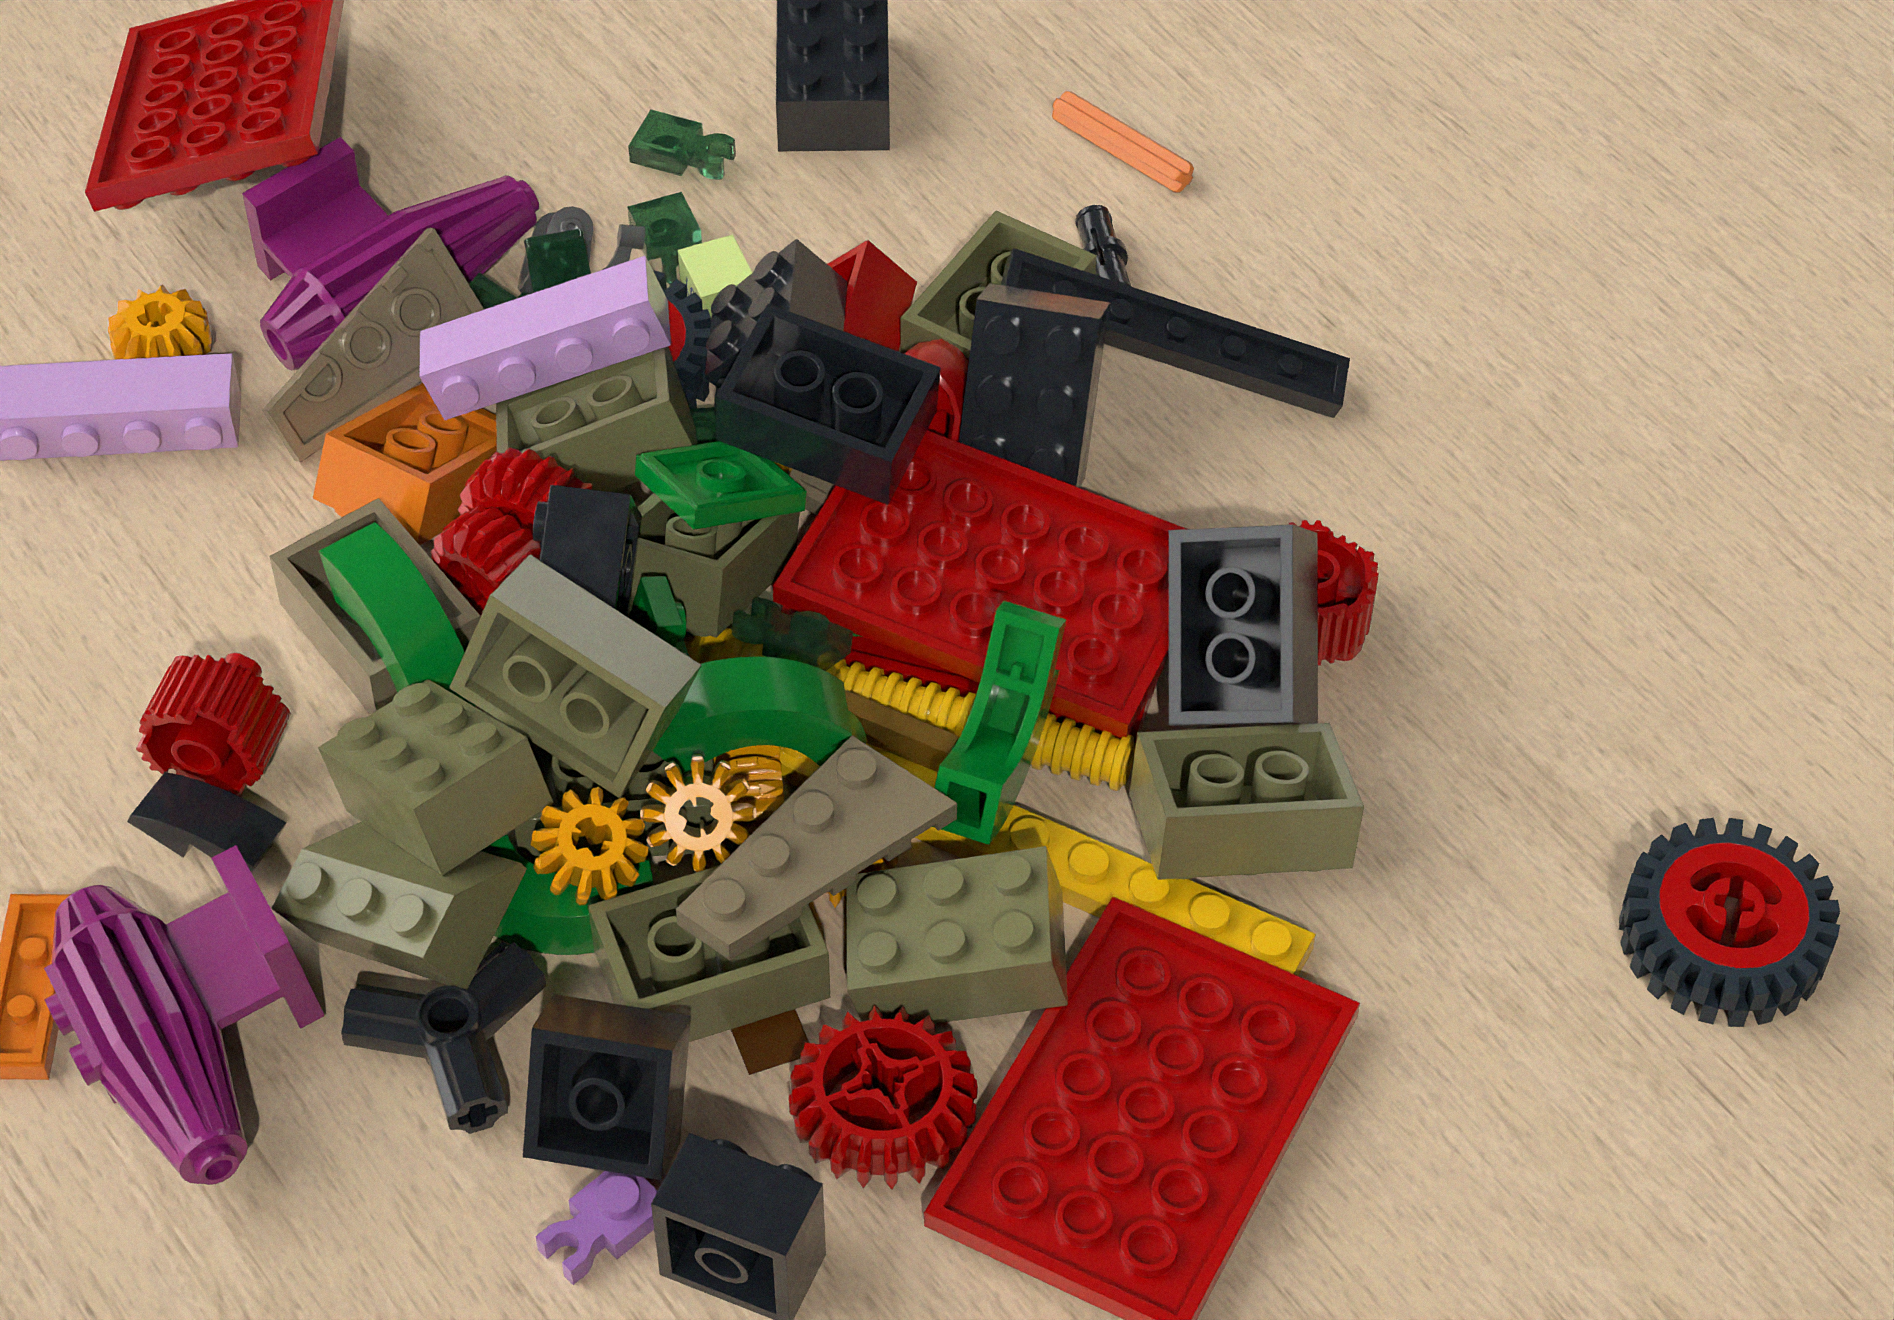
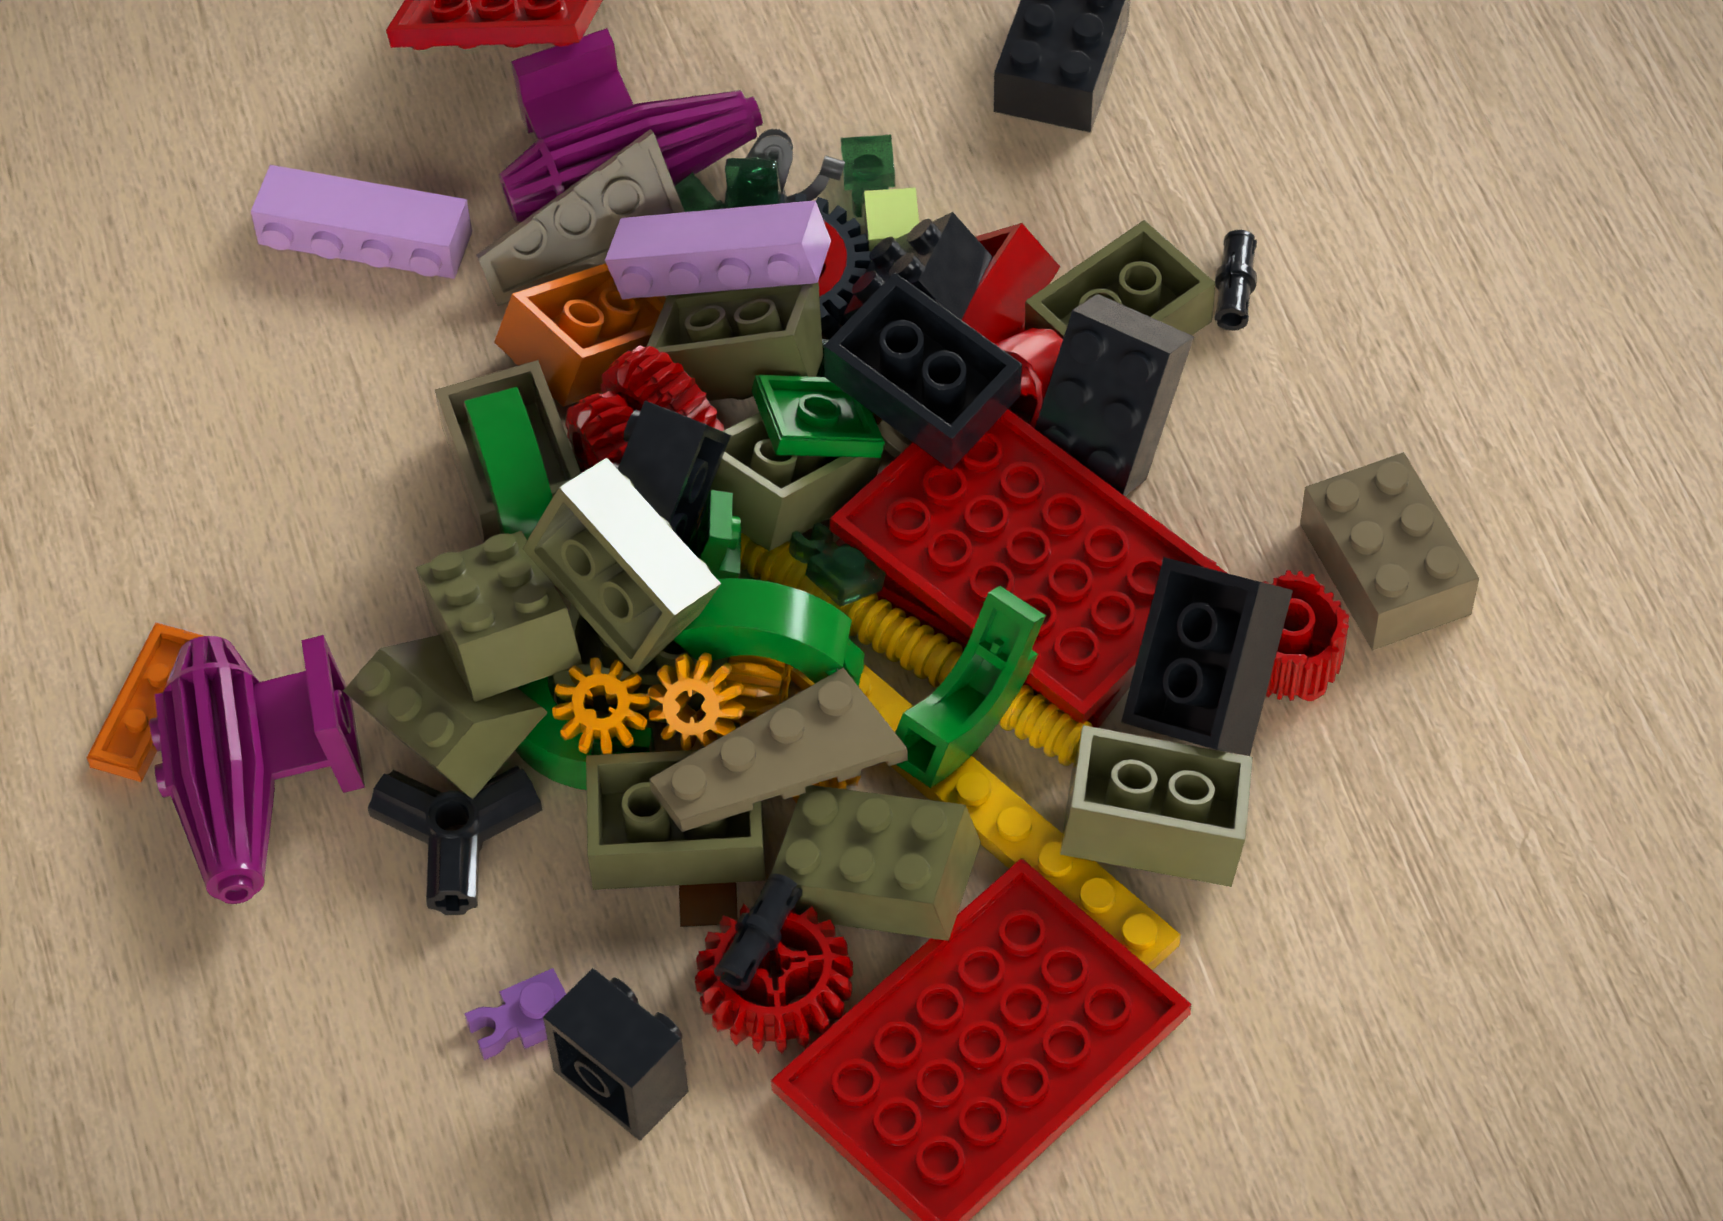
camera: 20 degrees right, 5 degrees up
light orange gear [108,284,212,360] -> none
black slope [127,772,286,873] -> none
red brick [136,653,291,797] -> none
black brick [523,994,691,1180] -> none
clear green plate [628,110,736,180] -> none
pearl gold tile [845,690,959,772] -> none
black plate [1001,248,1350,418] -> none
orange axle [1052,91,1194,192] -> none
wheel [1619,818,1840,1027] -> none
none -> black pin [714,873,802,991]
none -> dark tan brick [1300,452,1479,651]

